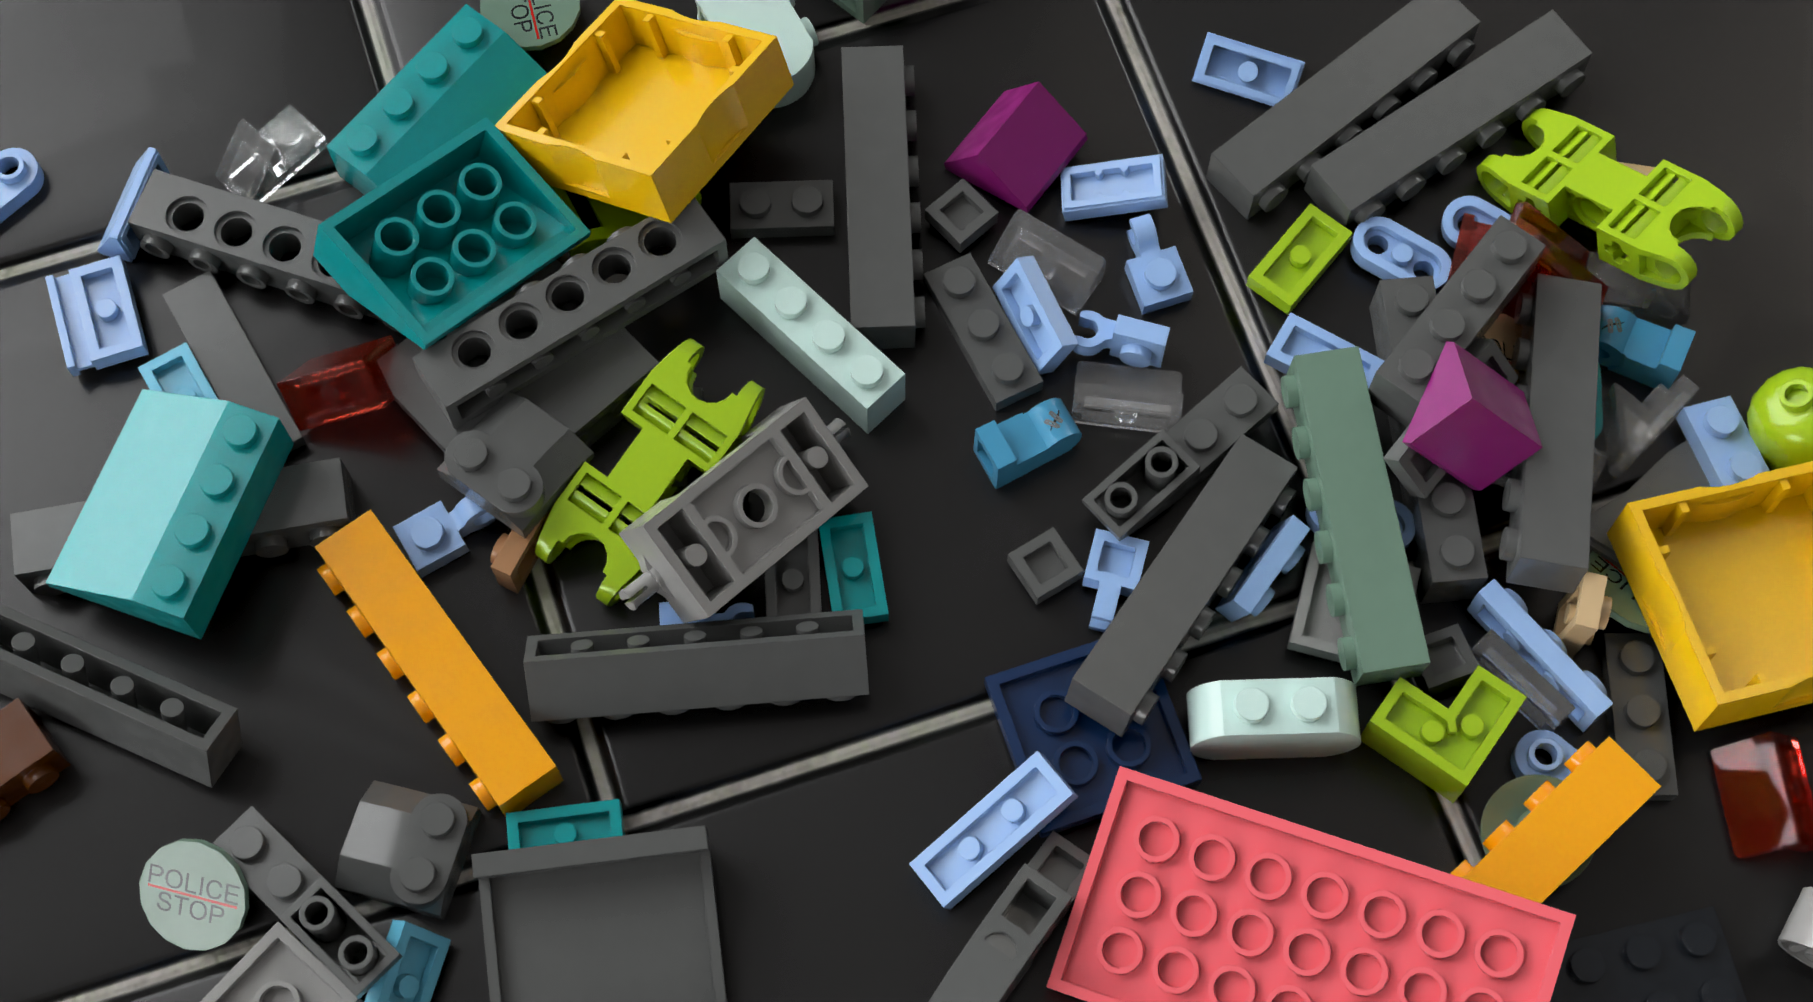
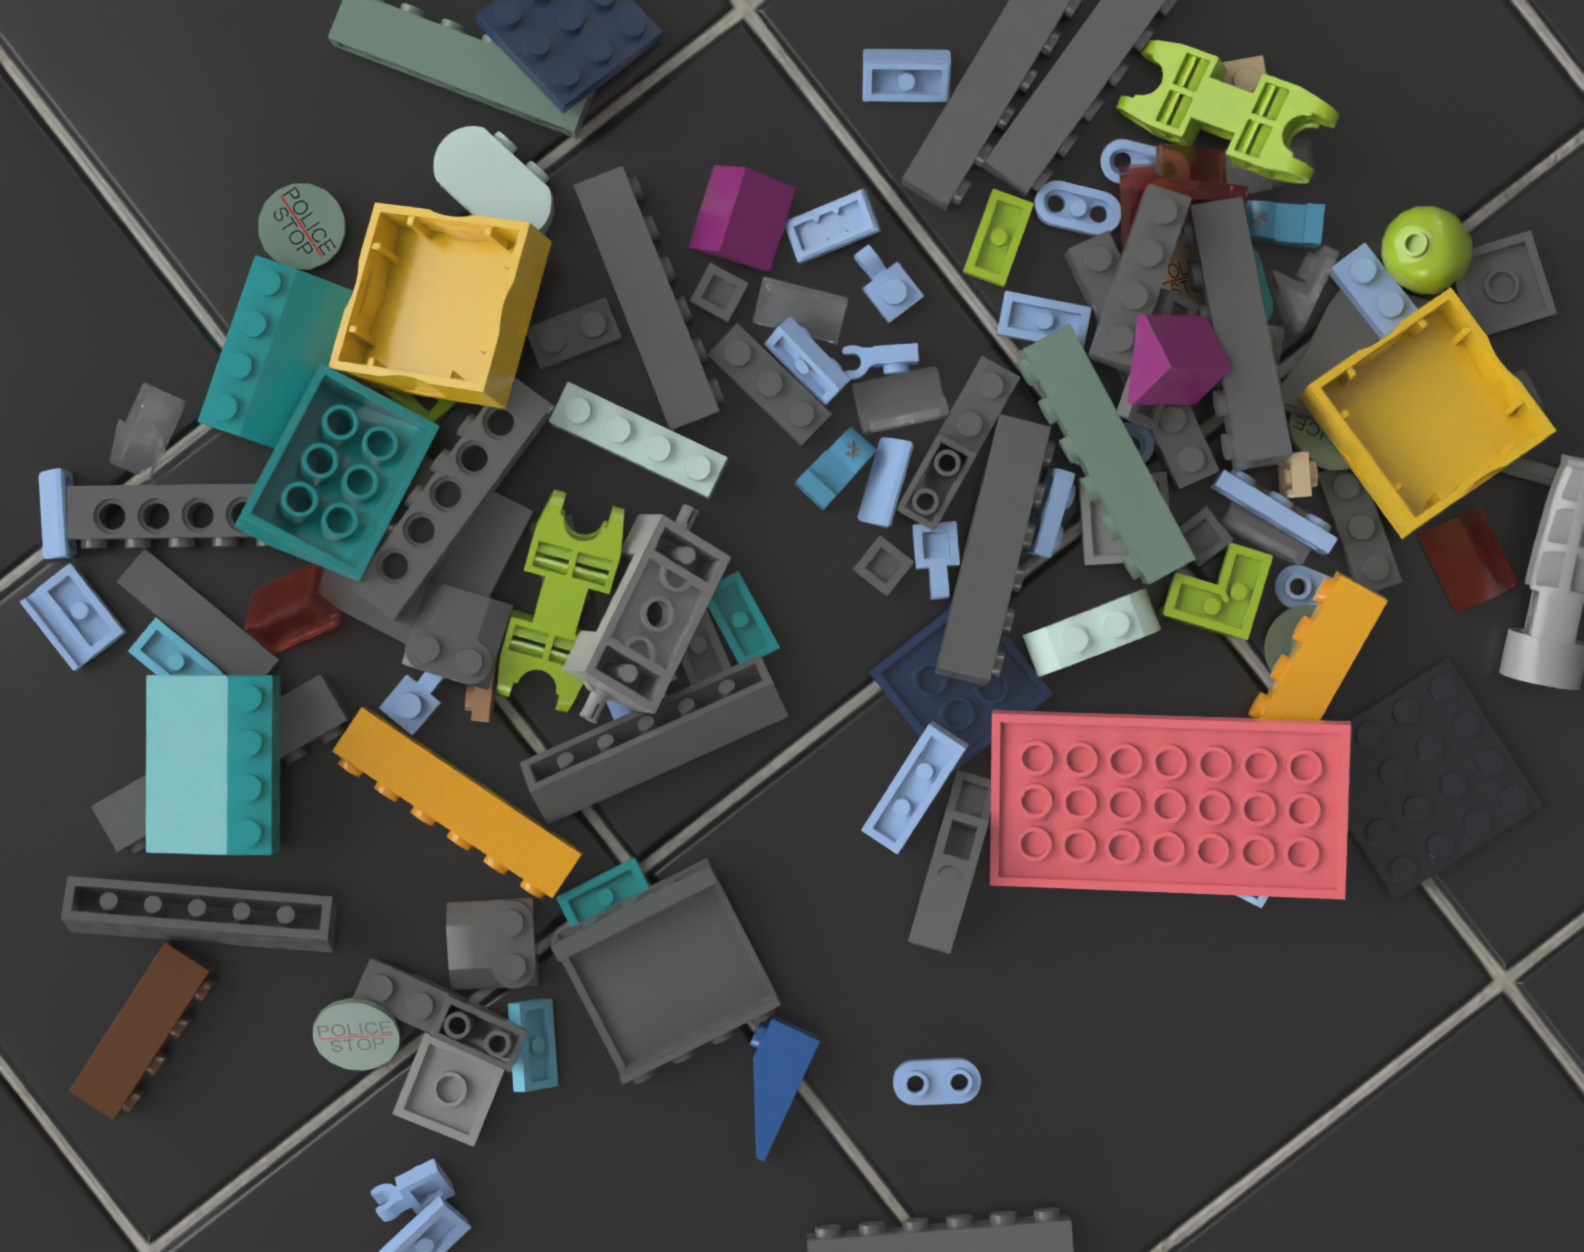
camera: 20 degrees left, 20 degrees up
none -> light blue slope [858,437,914,529]

